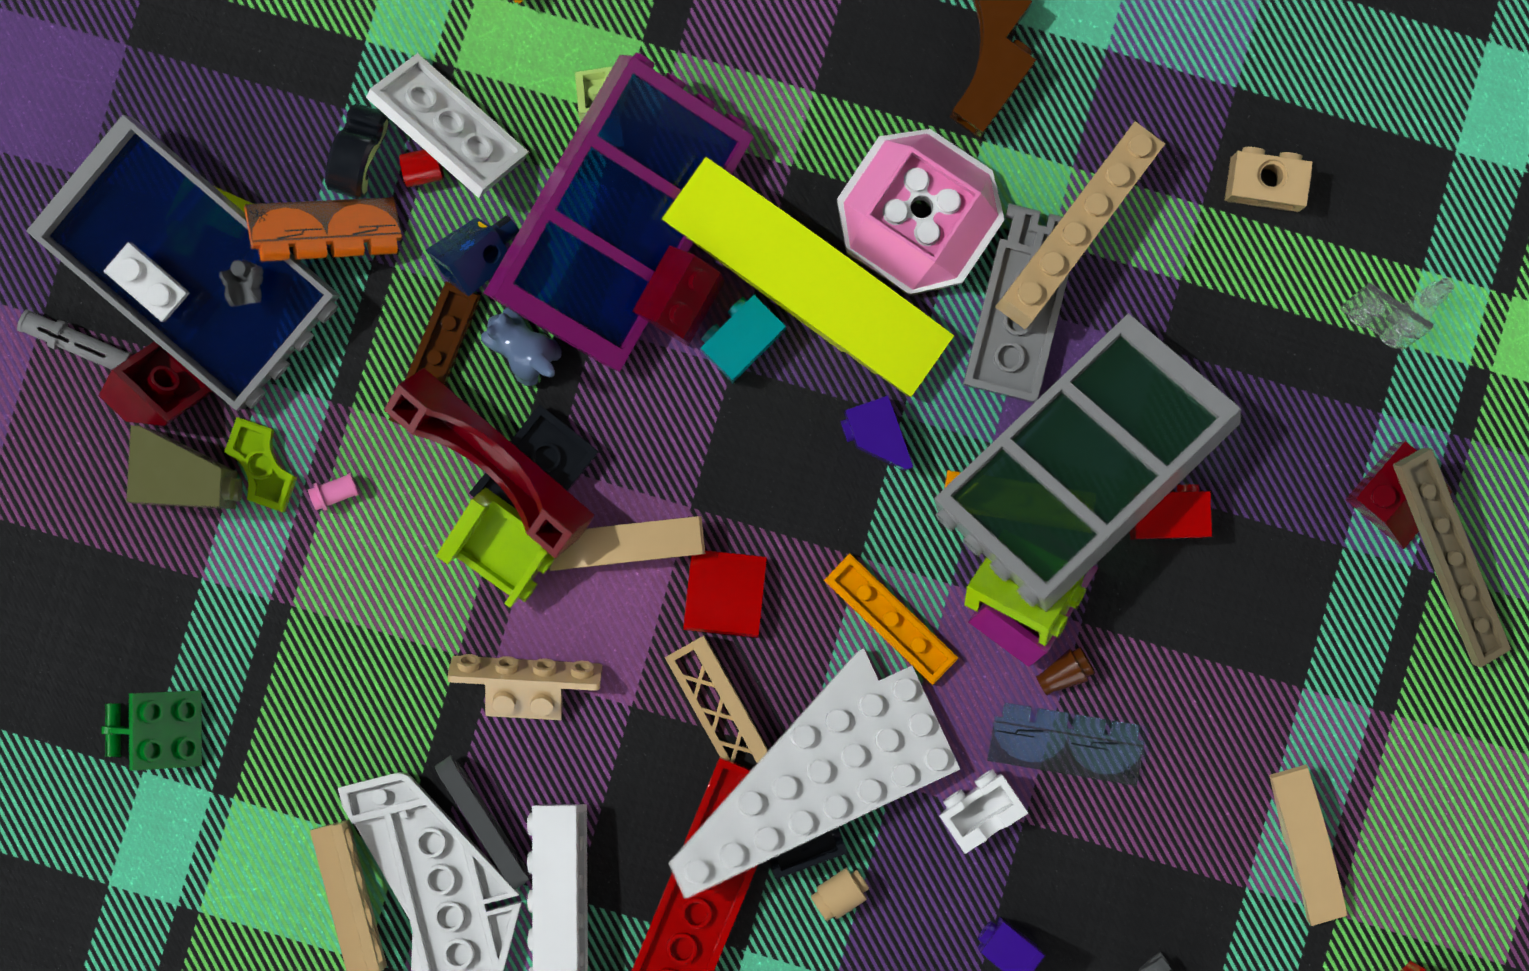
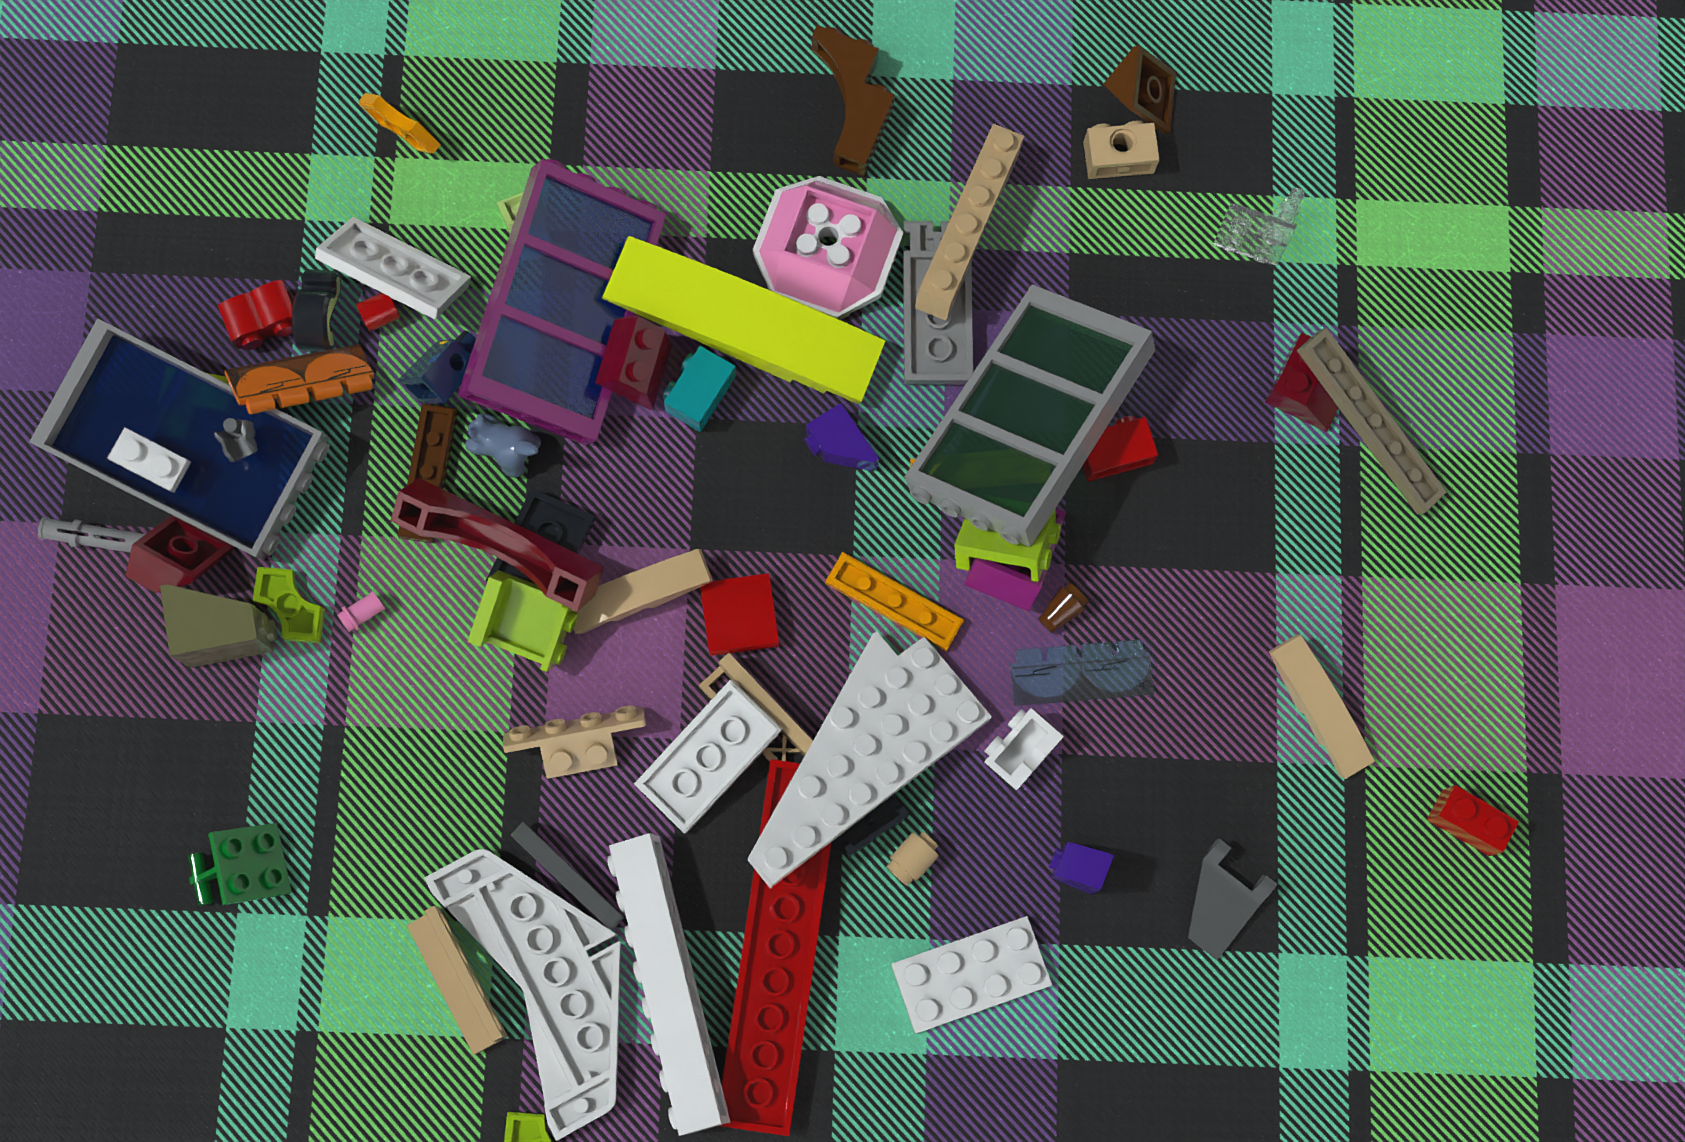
camera: 20 degrees left, 10 degrees down
none -> red brick [217,280,293,350]
none -> white tile [634,680,783,834]
none -> reddish brown slope [1103,45,1176,134]

